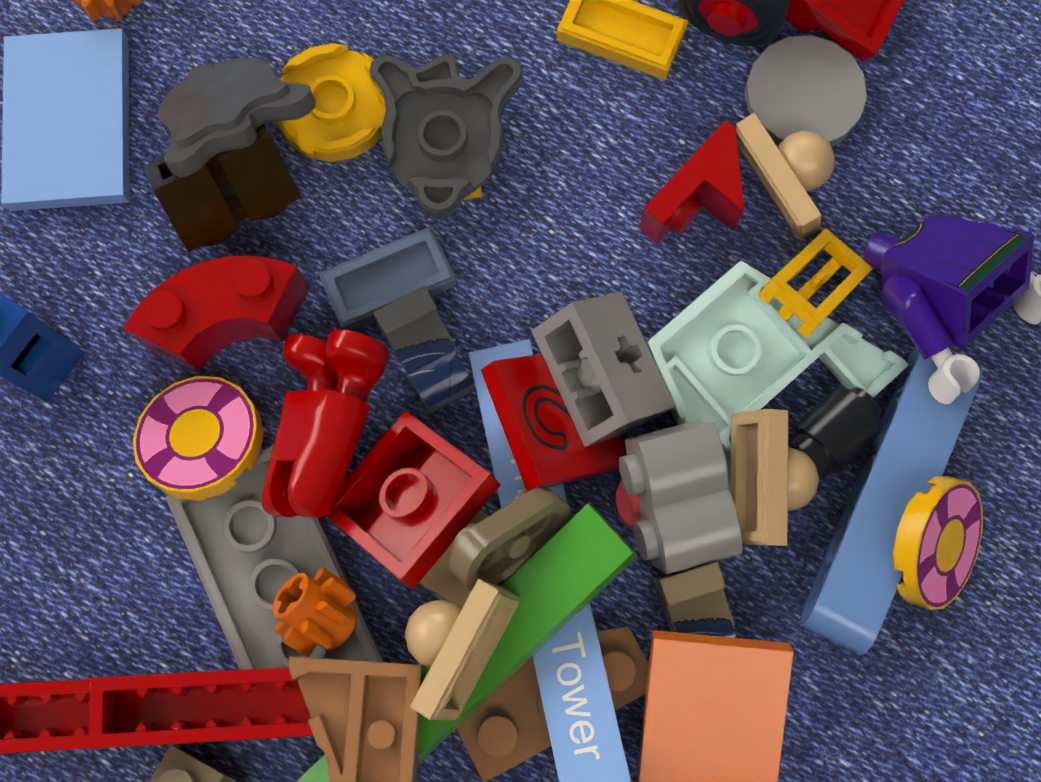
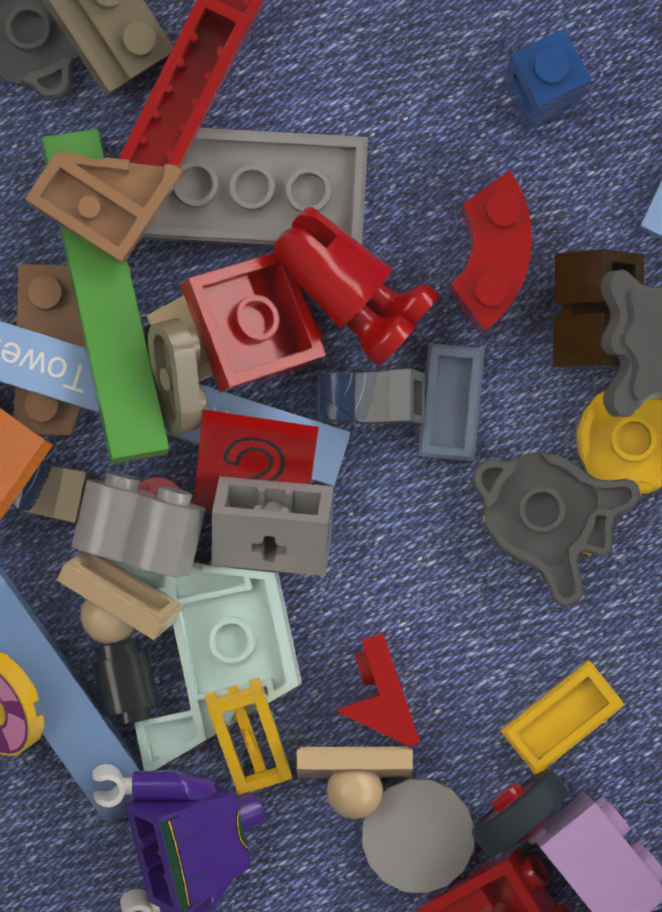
camera: 120 degrees right, 10 degrees up
tile [133,376,264,501] -> none
orange gear [272,567,357,658] -> none
tan tile [405,579,520,720] -> none

